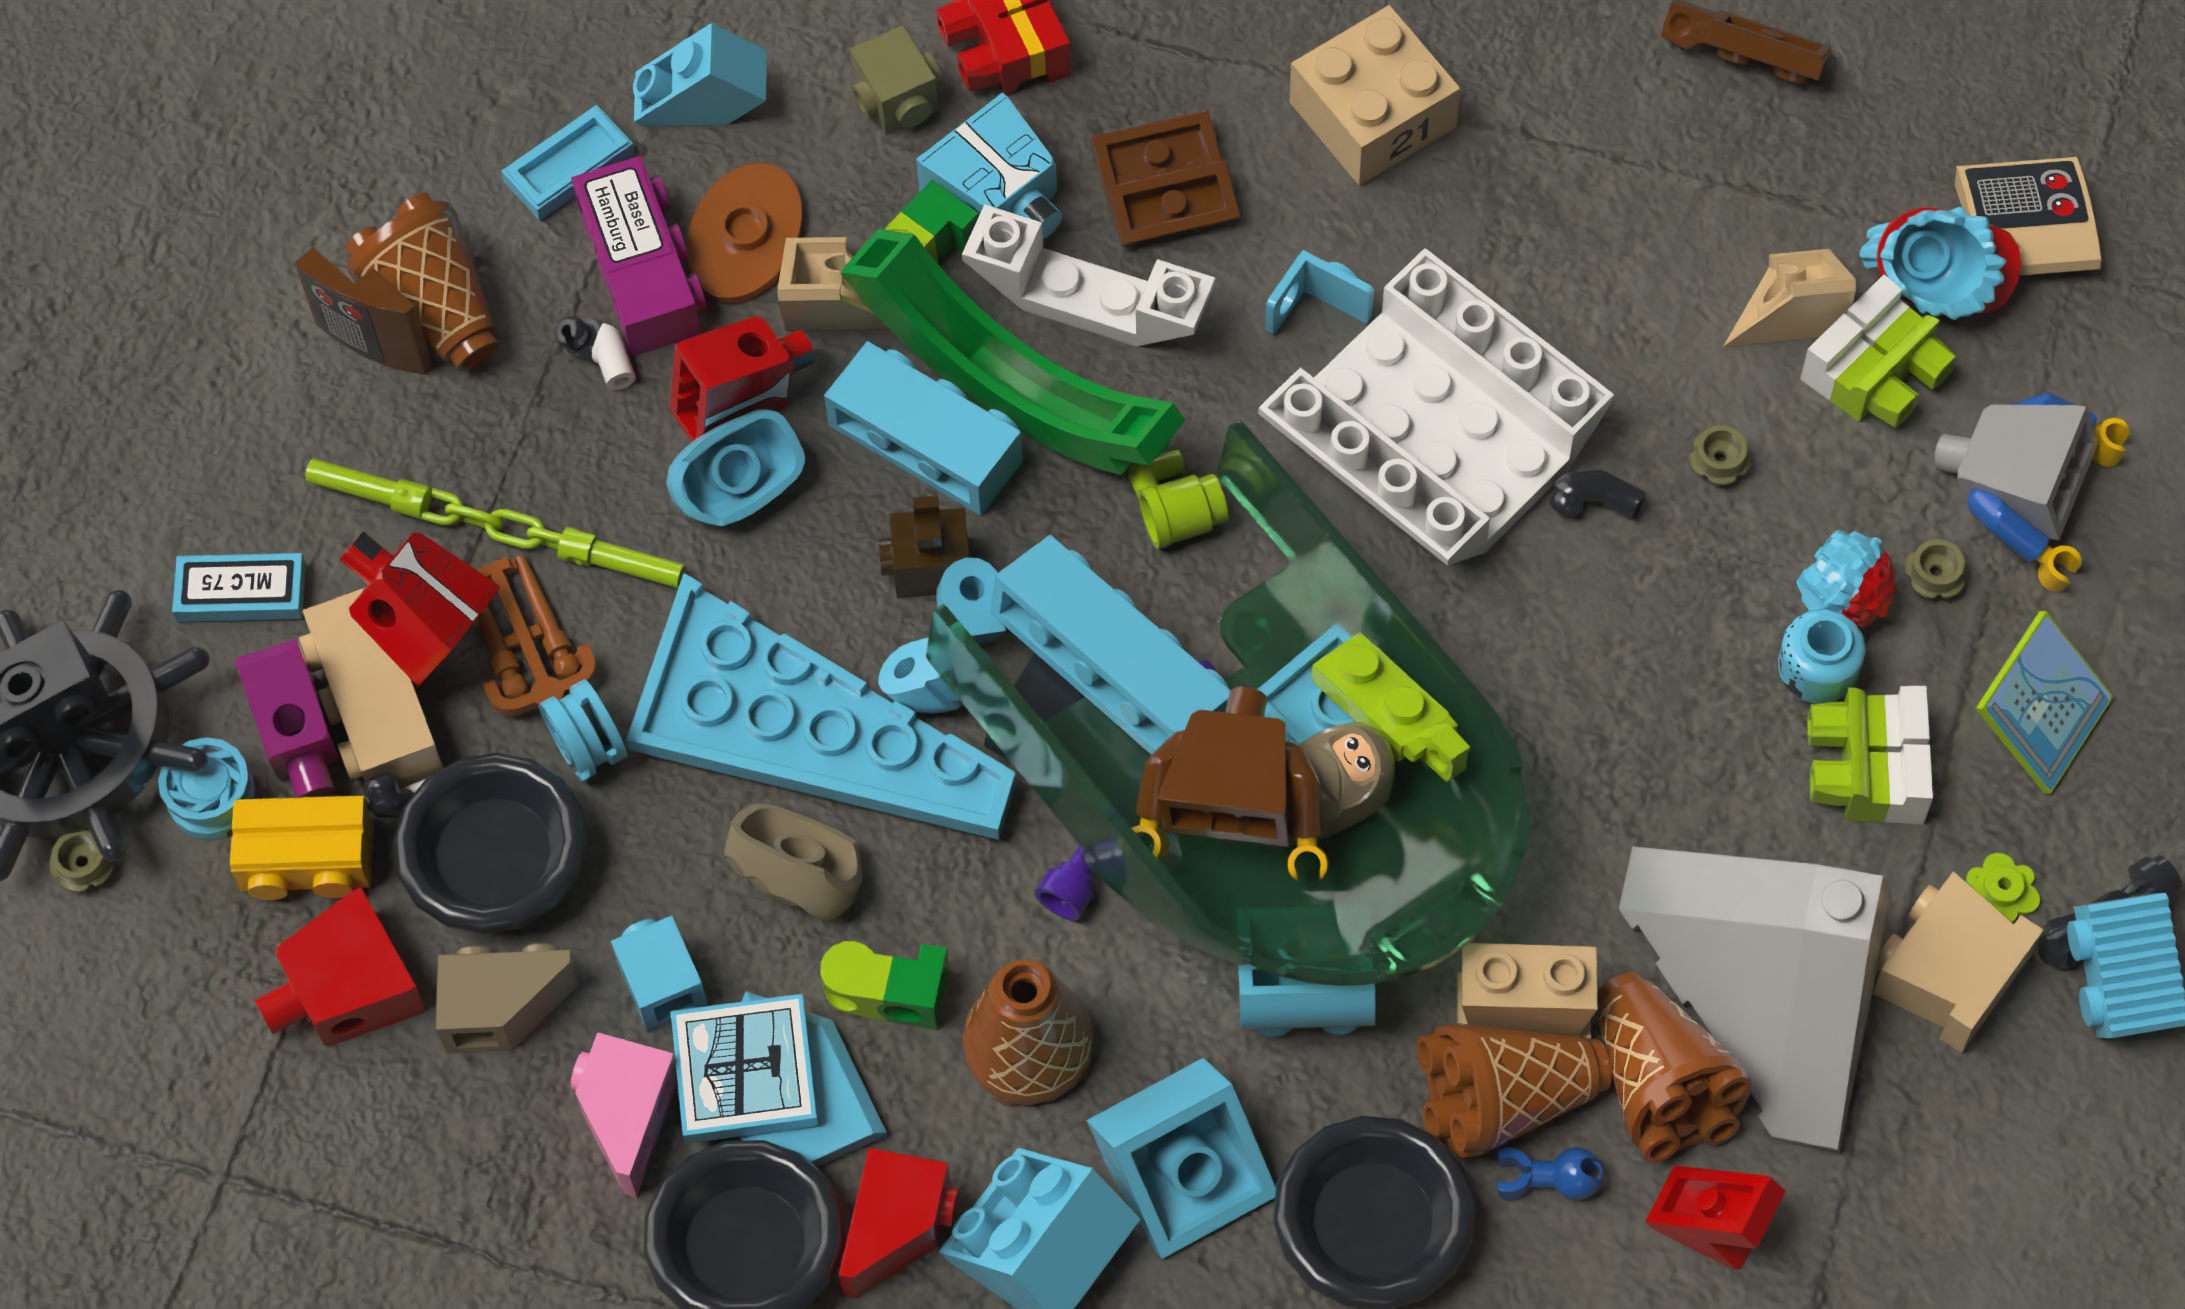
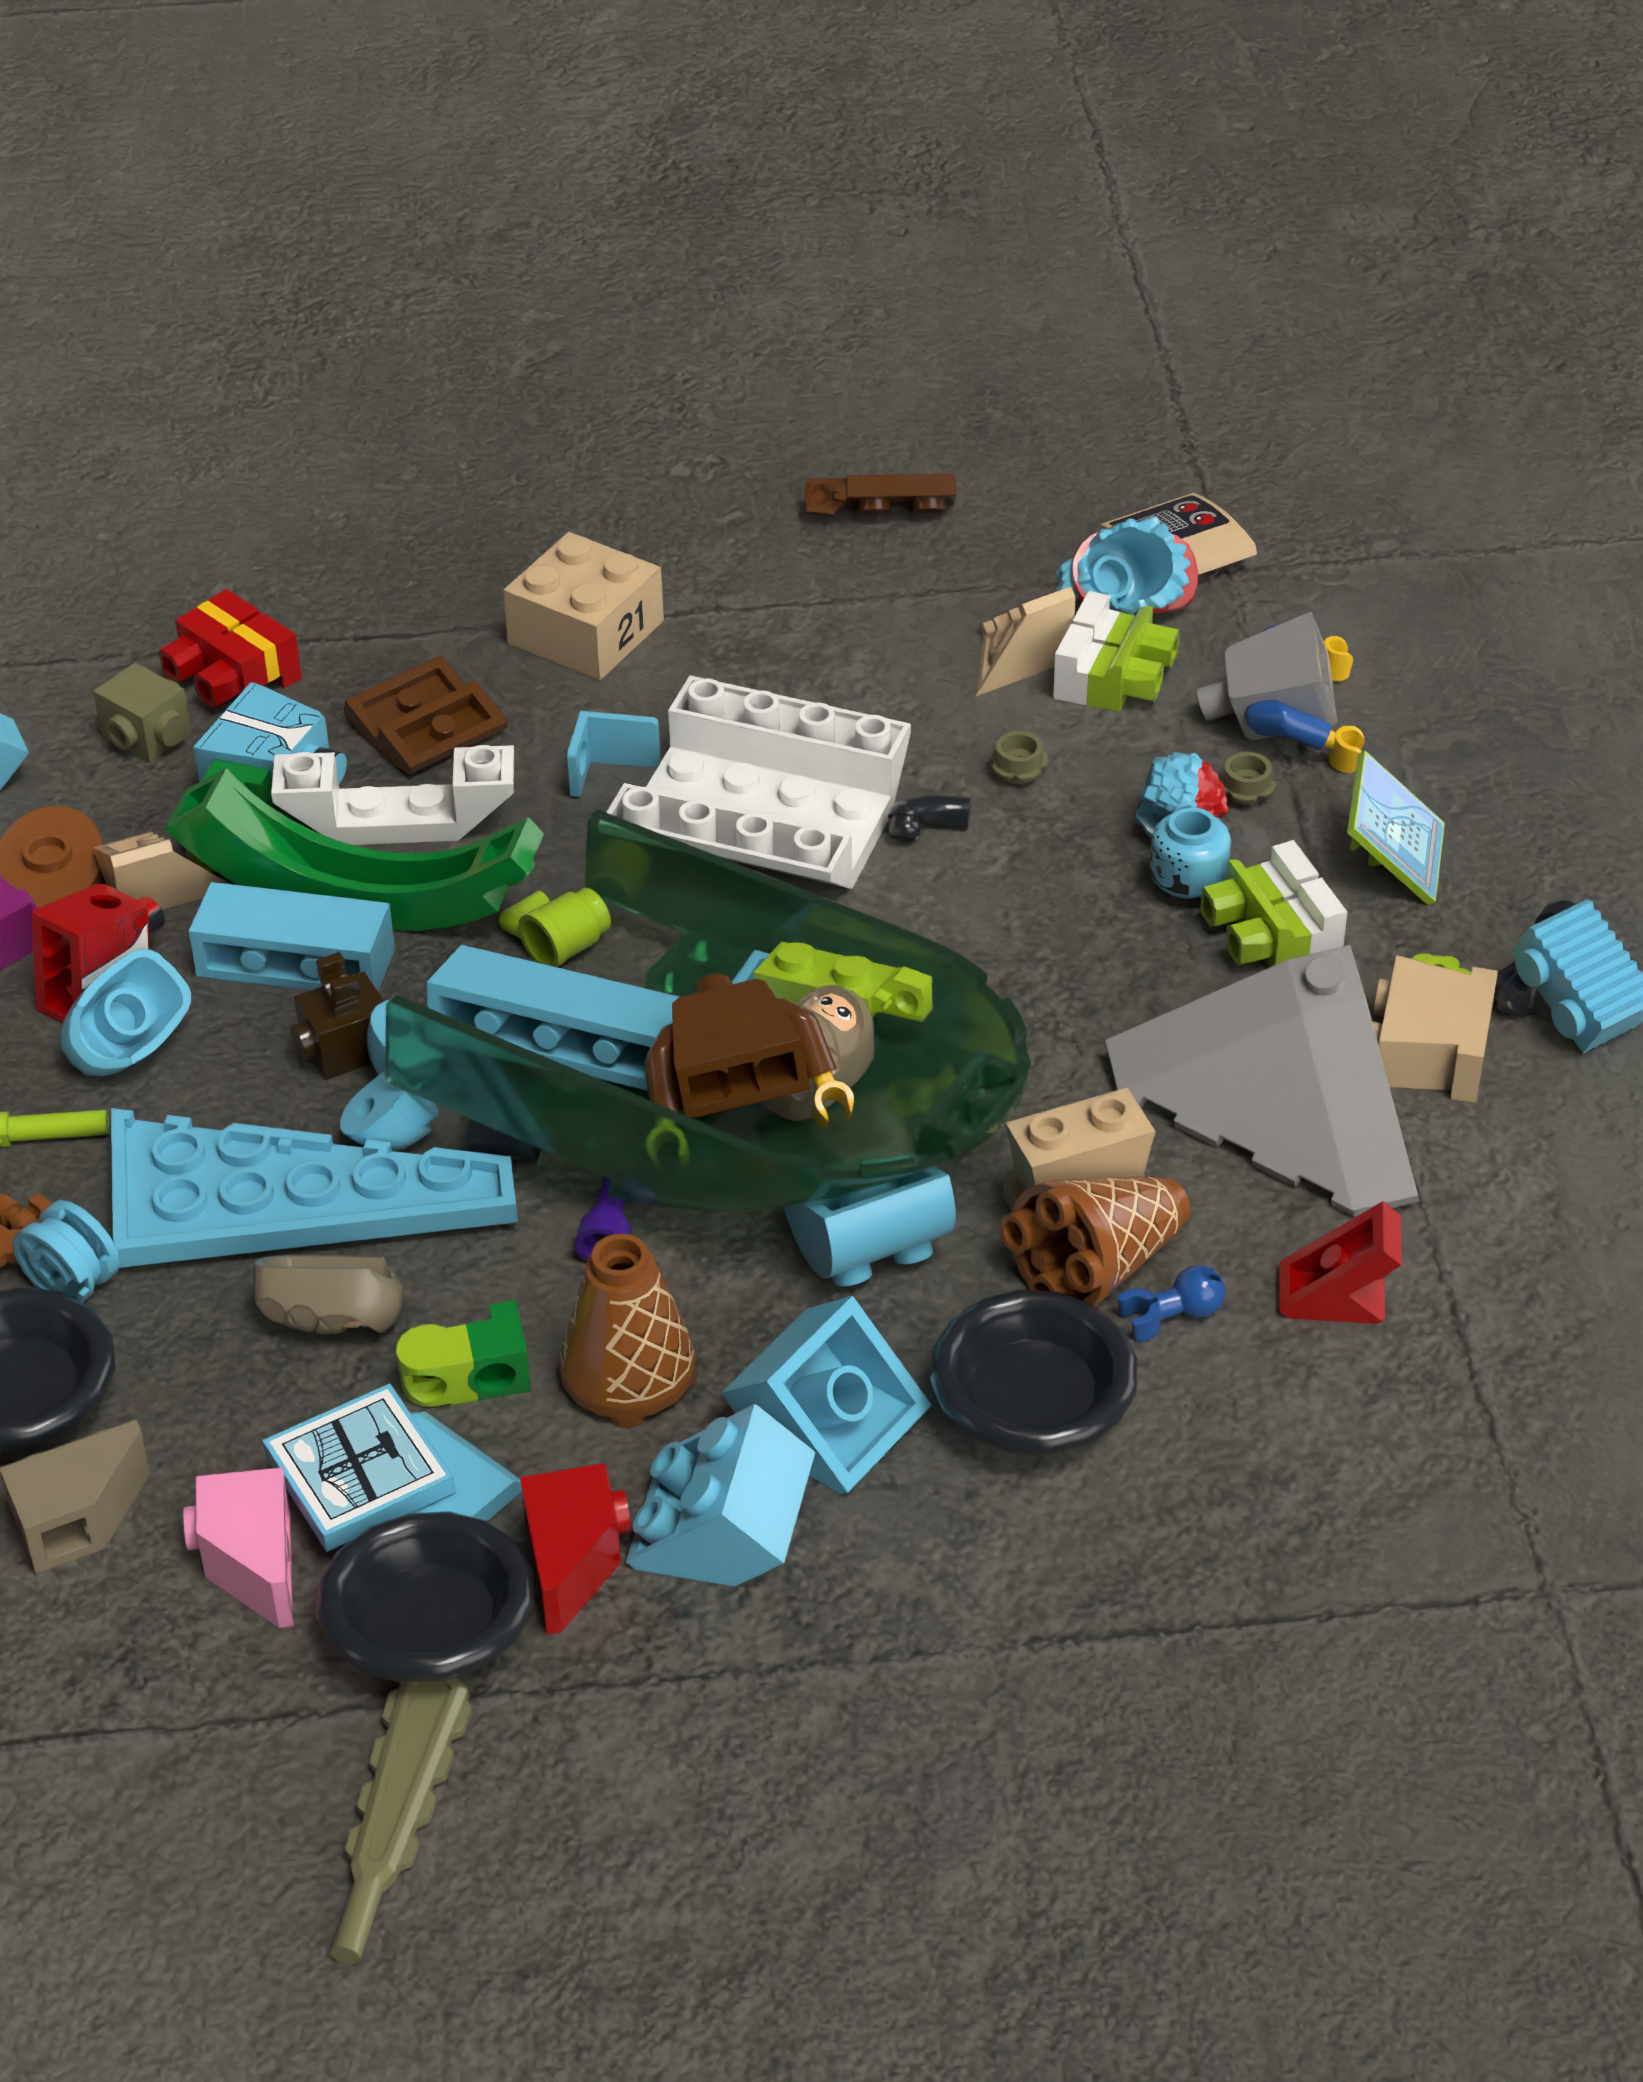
camera: 25 degrees left, 20 degrees down
medium azure brick [611,916,708,1032] -> none
dark orange cone [1597,972,1752,1163] -> none

